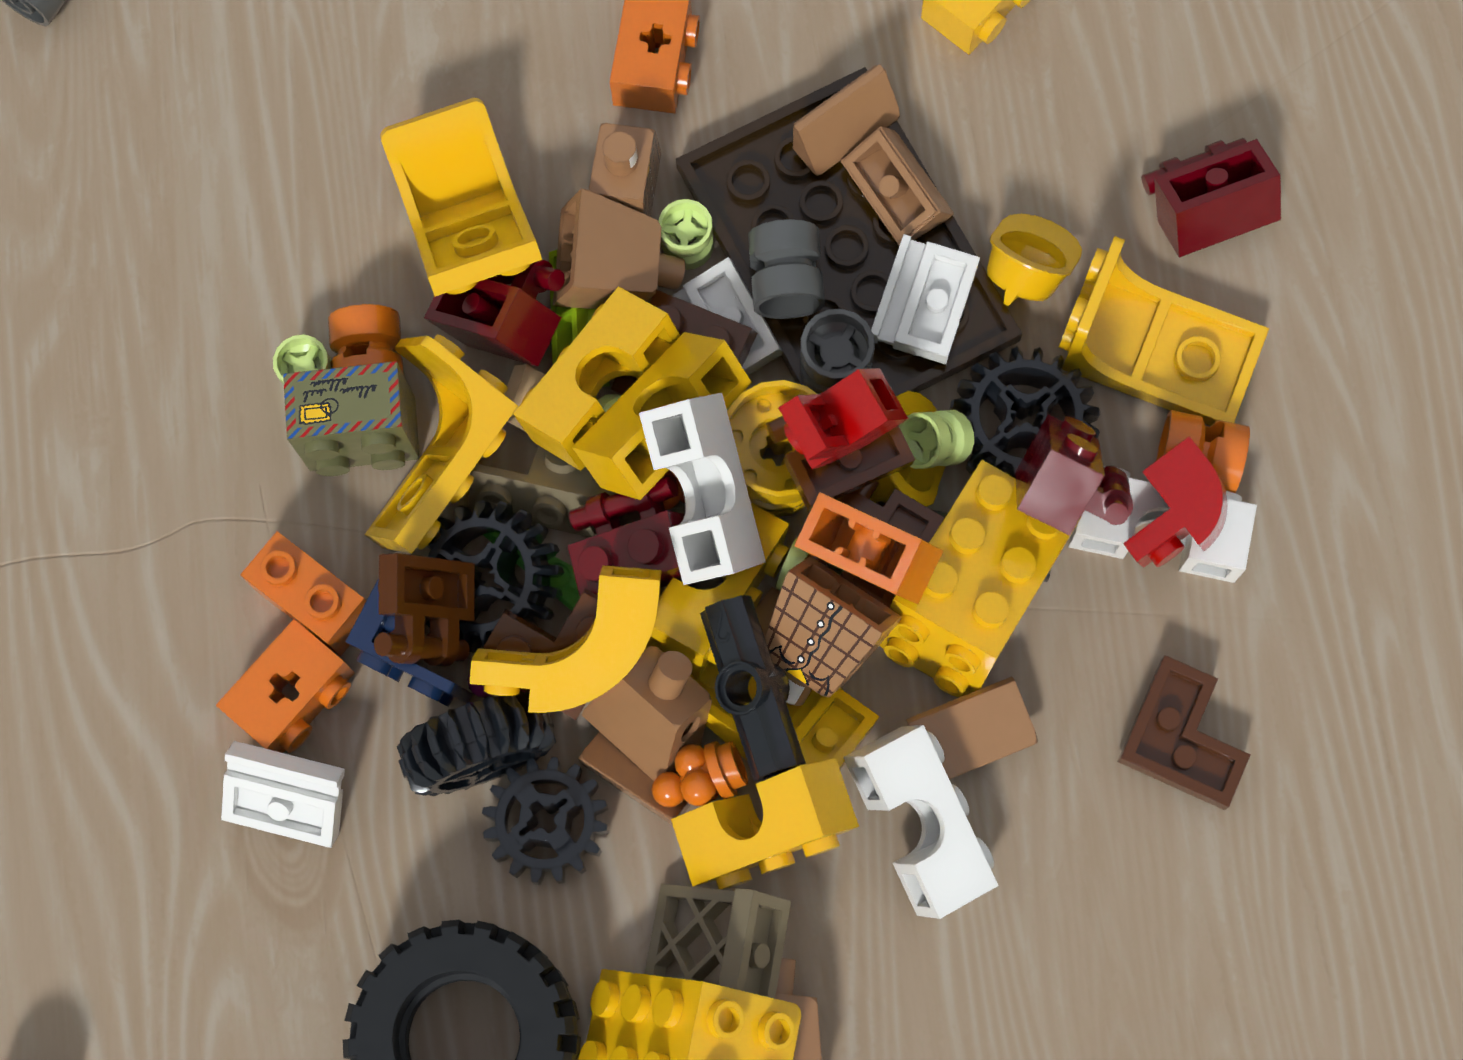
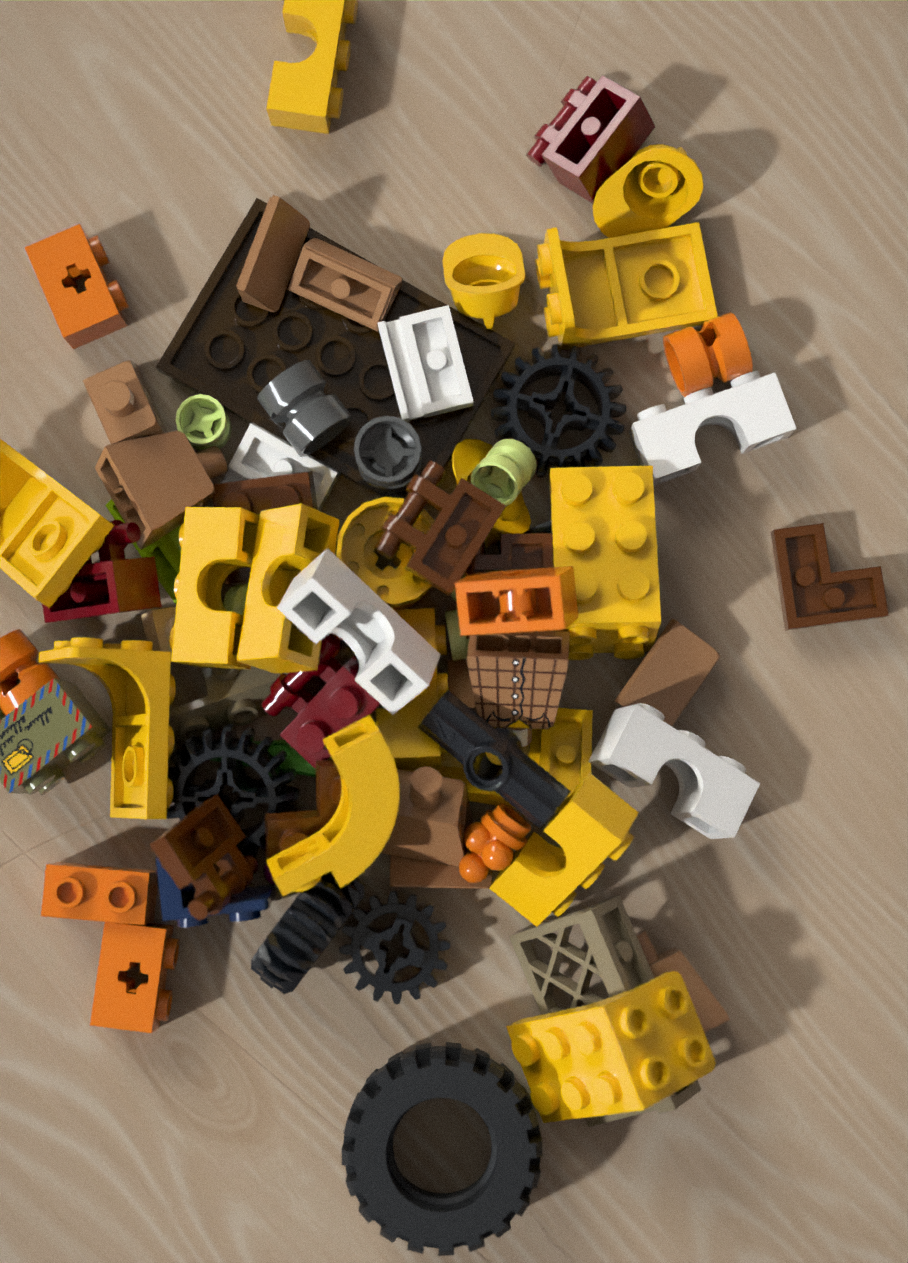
camera: 35 degrees left, 10 degrees up
white plate [221,741,345,848] -> none
red brick [778,368,909,469] -> none
dark red brick [1015,414,1133,536] -> none
red brick [1123,436,1228,568] -> none
none -> yellow piece [592,144,704,238]

